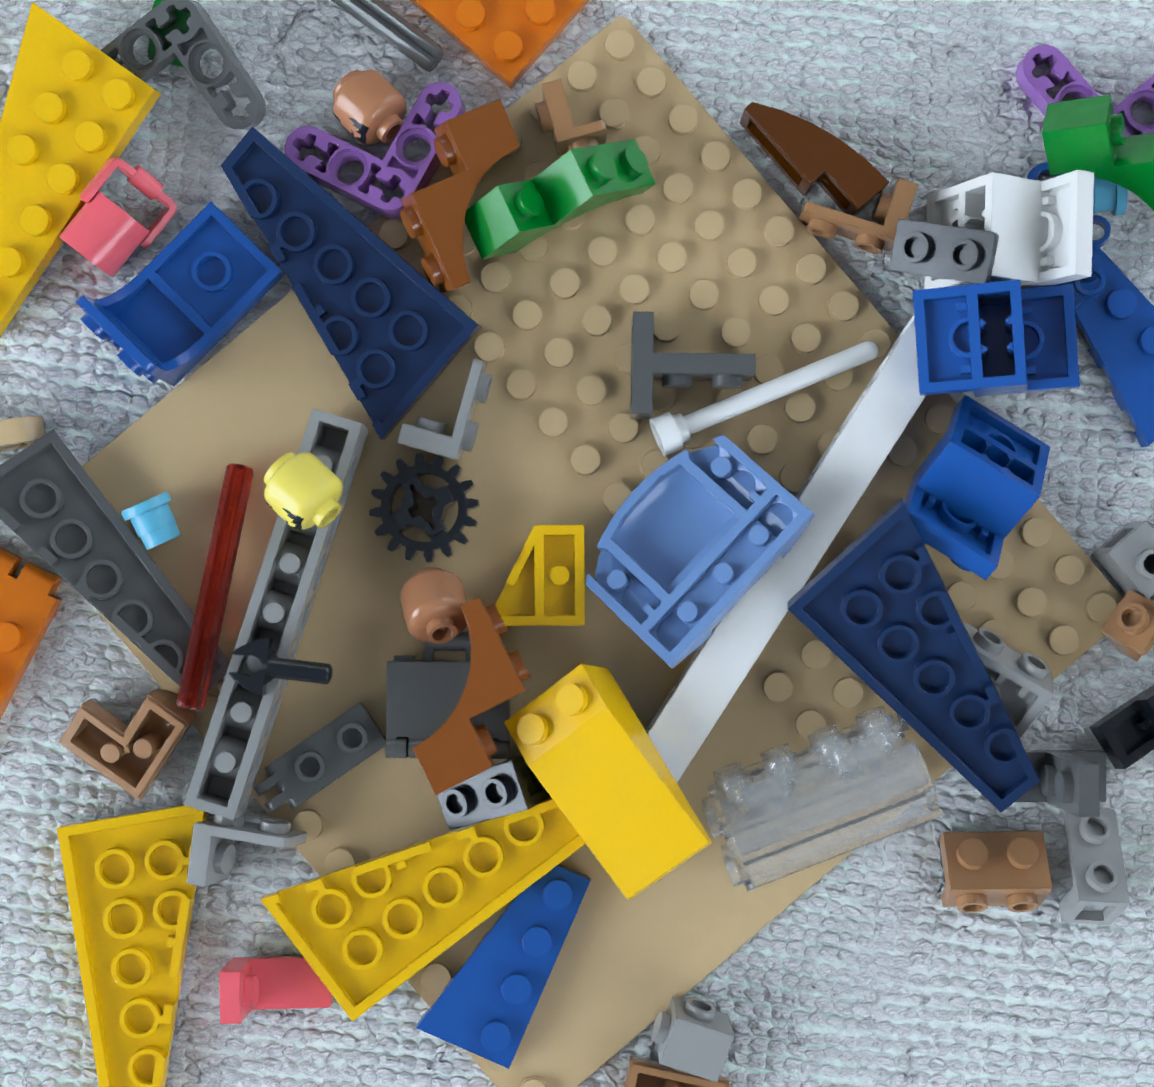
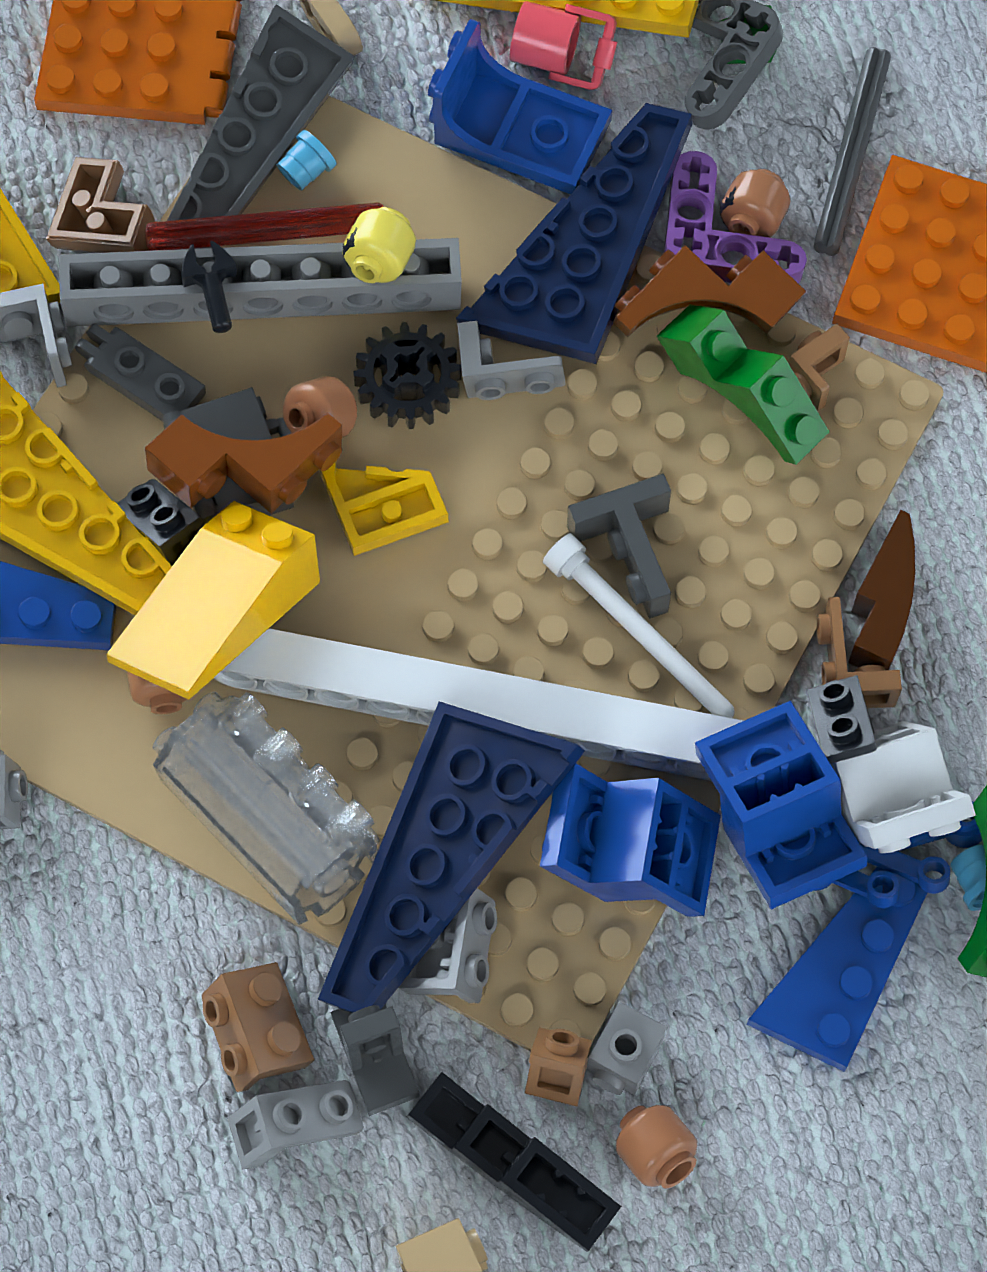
camera: 70 degrees right, 20 degrees down
medium blue slope [585,435,815,668] -> none

